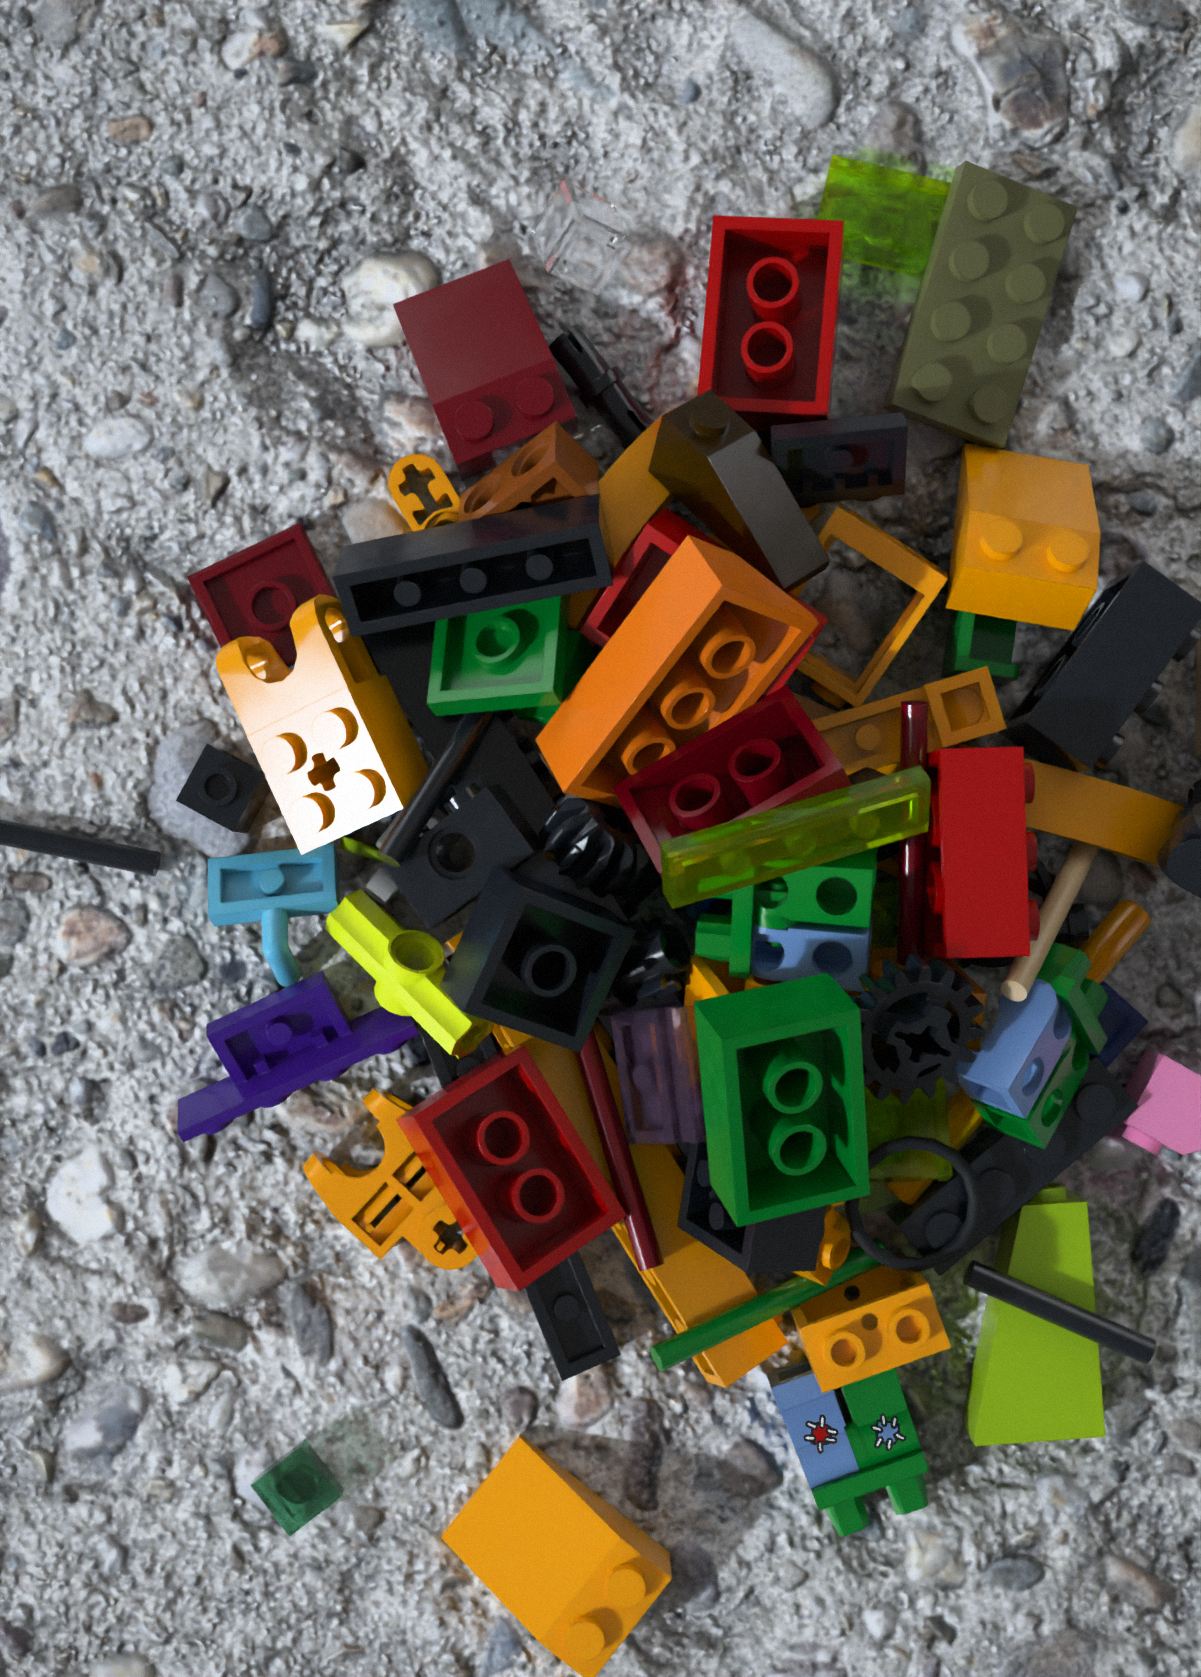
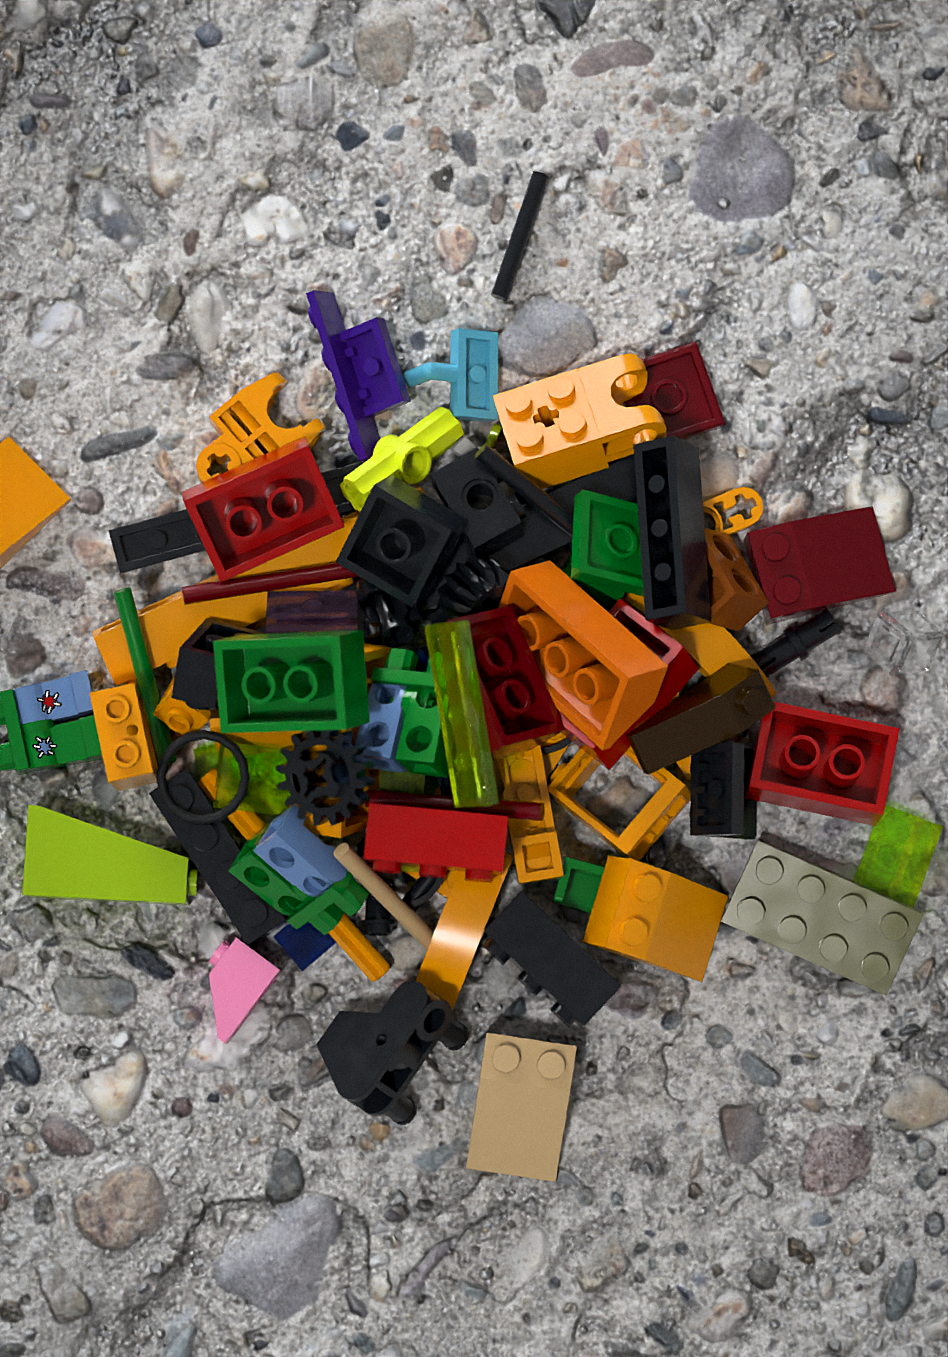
camera: 90 degrees right, 5 degrees down
black brick [176,744,271,834] -> none
clear green plate [250,1439,344,1537] -> none
black bar [963,1260,1156,1364] -> none

